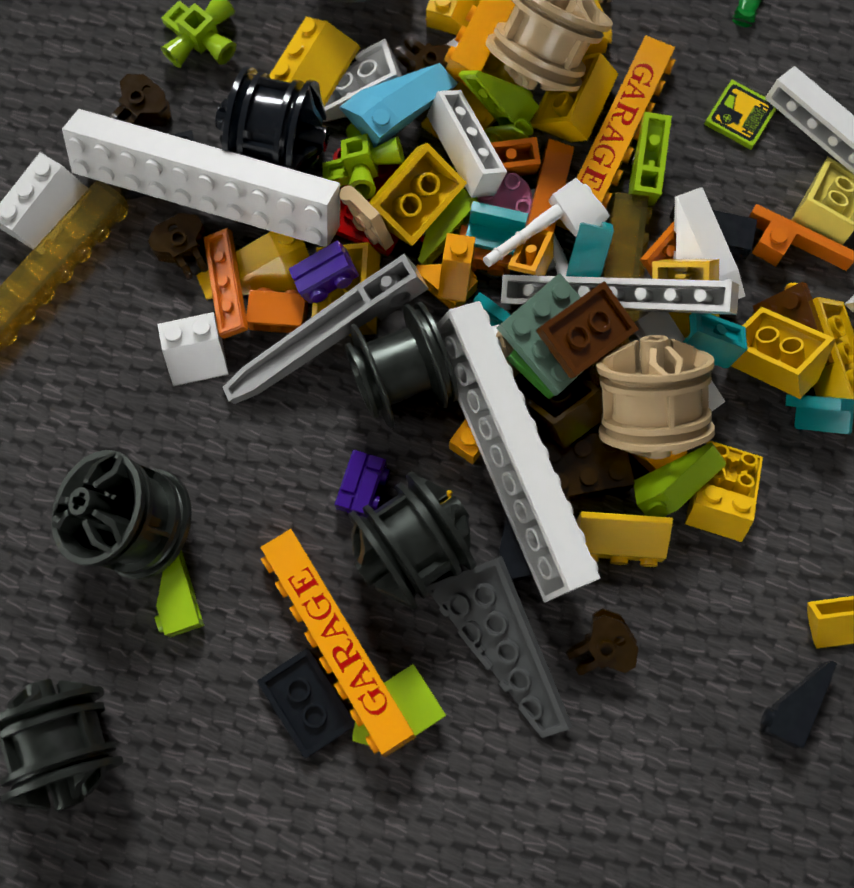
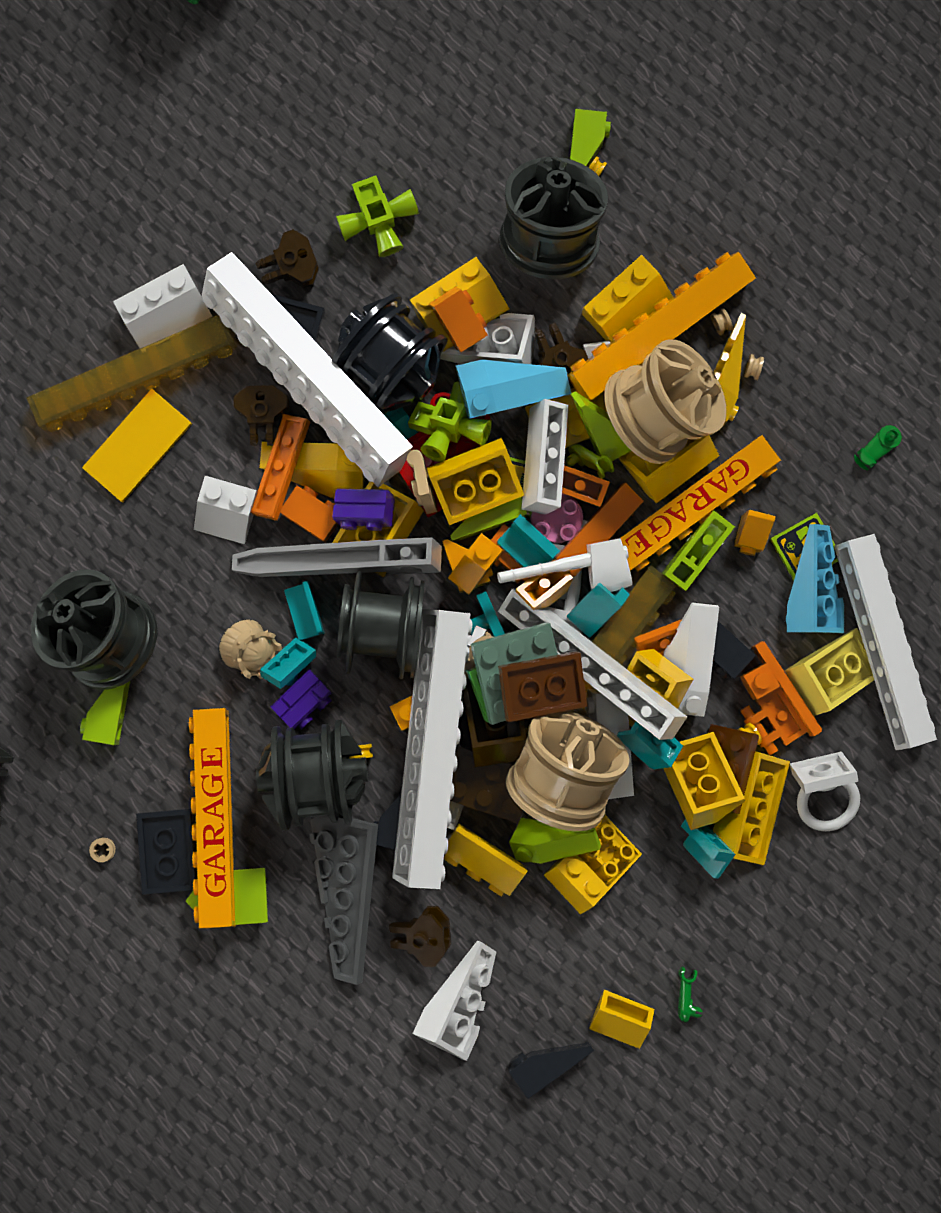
camera: 25 degrees right, 10 degrees up
none -> yellow tile [82,389,192,503]
none -> tan bush [89,838,116,862]
none -> tan hair [219,620,282,679]
none -> teal tile [260,638,316,689]
none -> teal panel [284,581,325,641]
none -> white wedge [413,941,496,1061]
none -> orange brick [429,286,488,352]
none -> light orange slope [734,510,776,556]
none -> orange plate [740,687,808,755]
none -> medium azure wedge [786,524,844,633]

